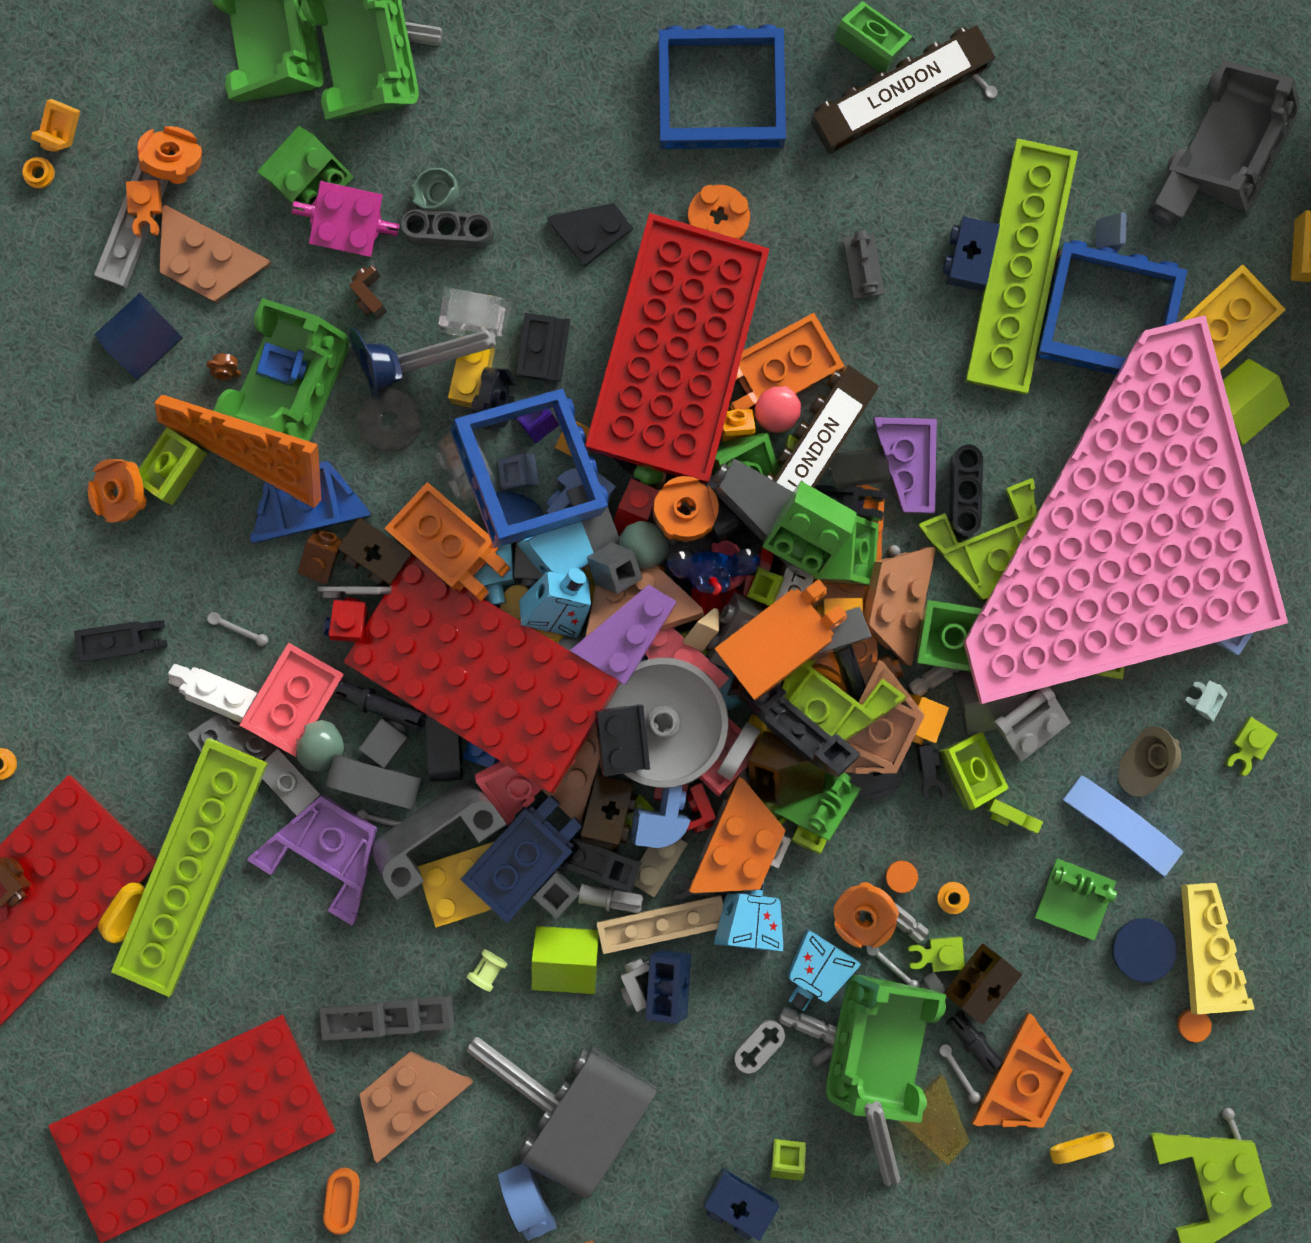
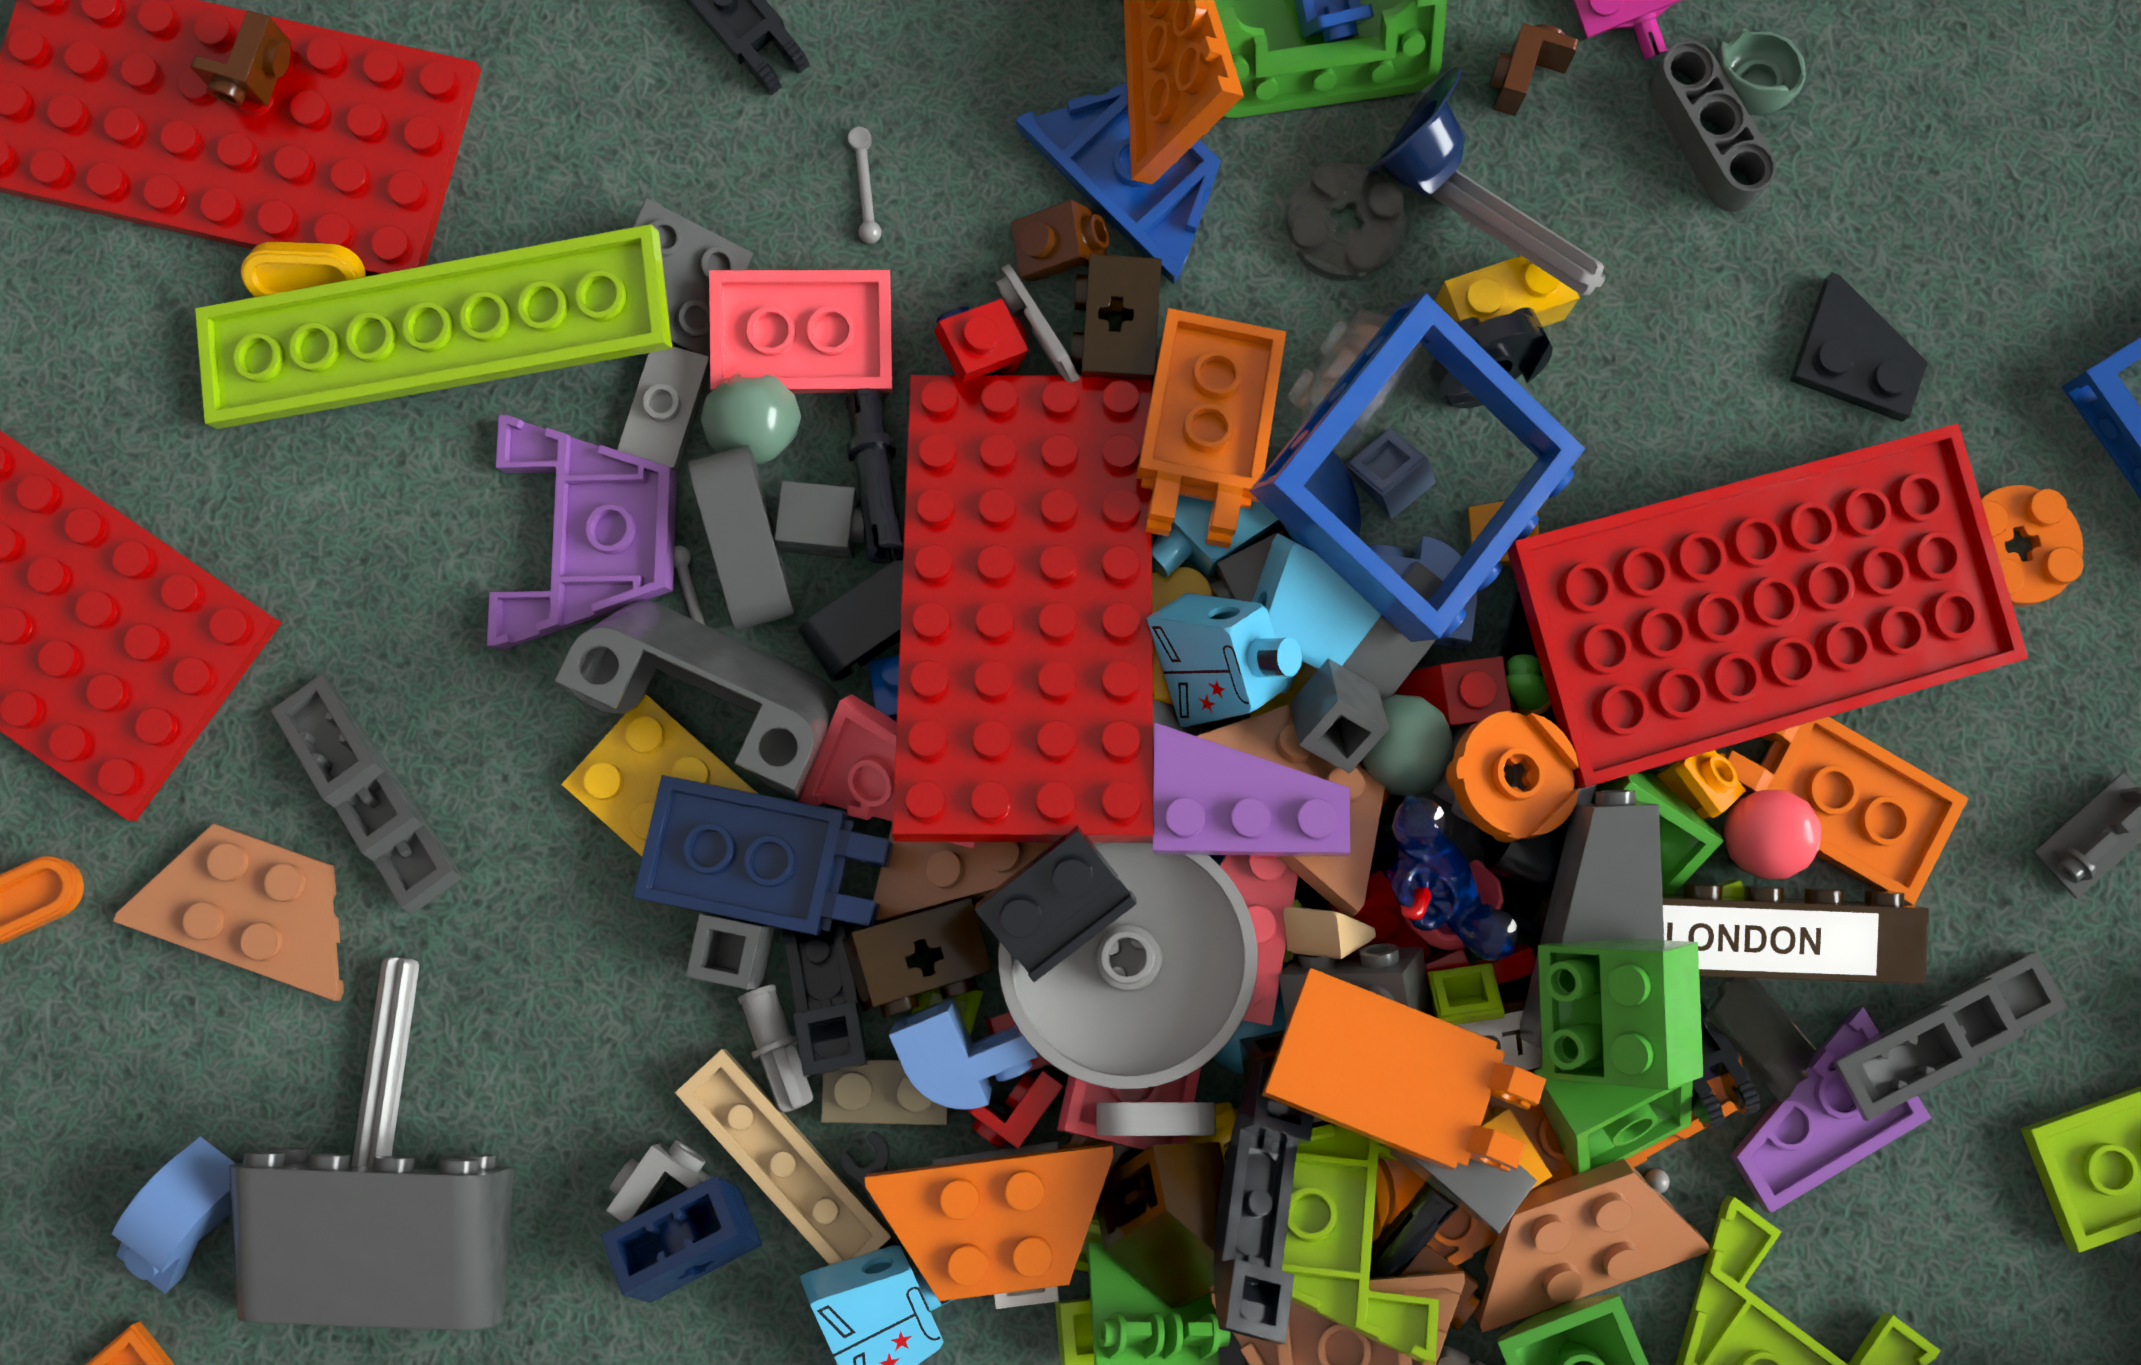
camera: 60 degrees right, 5 degrees down
white hinge [168,664,258,723] -> none
clear slope [438,287,514,342] -> none
yellowish green bush [467,949,507,992] -> none
dark purple slope [515,395,560,444] -> none
black plate [516,313,570,383] -> none
lime slope [532,926,599,994] -> none
black beam [949,444,983,538] -> none
none -> dark grey slope [1833,951,2068,1121]

